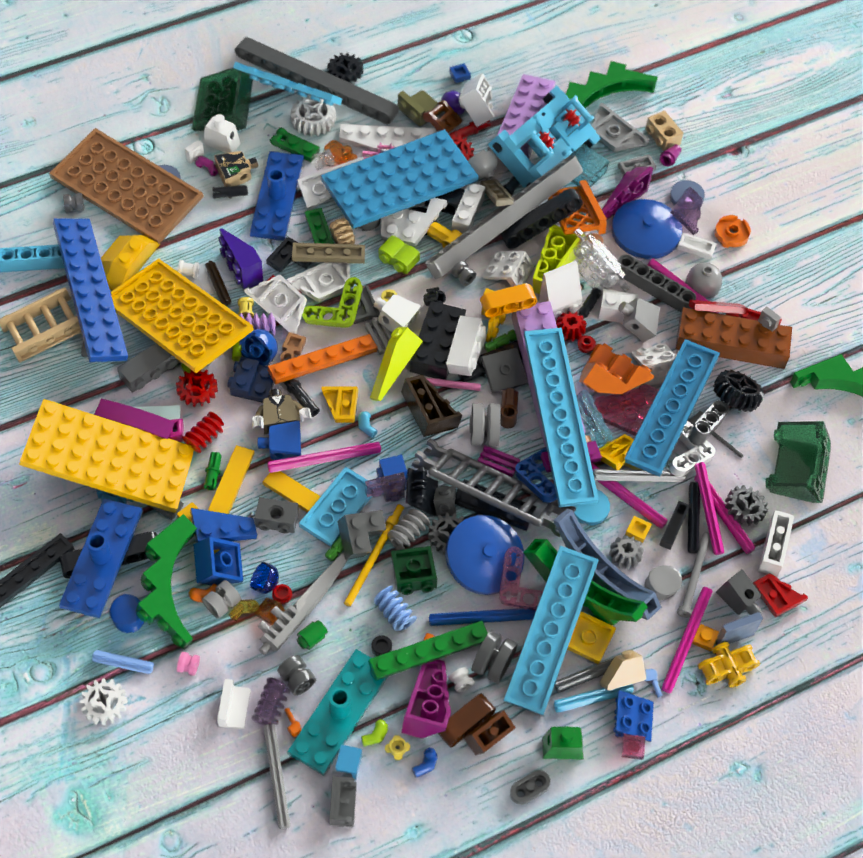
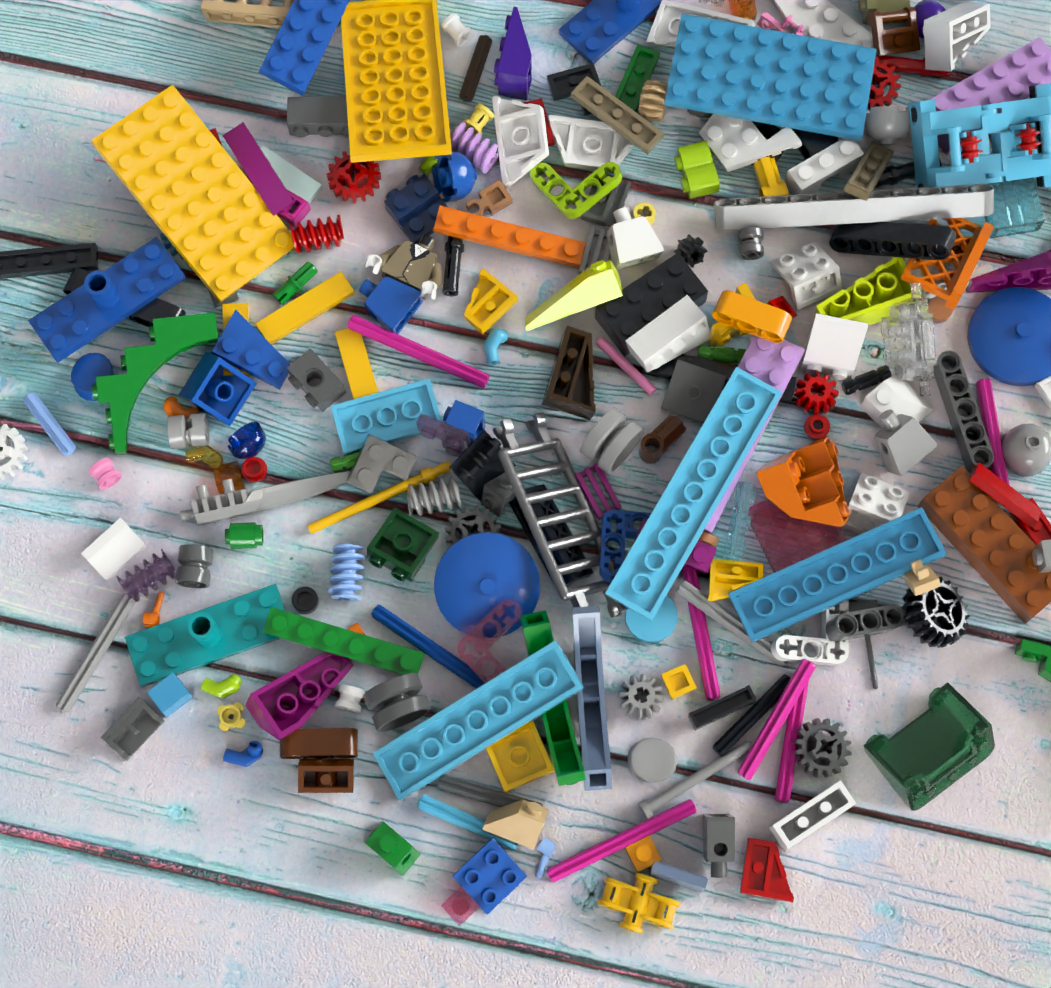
camera: 45 degrees right, 15 degrees up
dark grey plate [510,770,550,805] -> none
none -> tan tile [903,559,941,596]

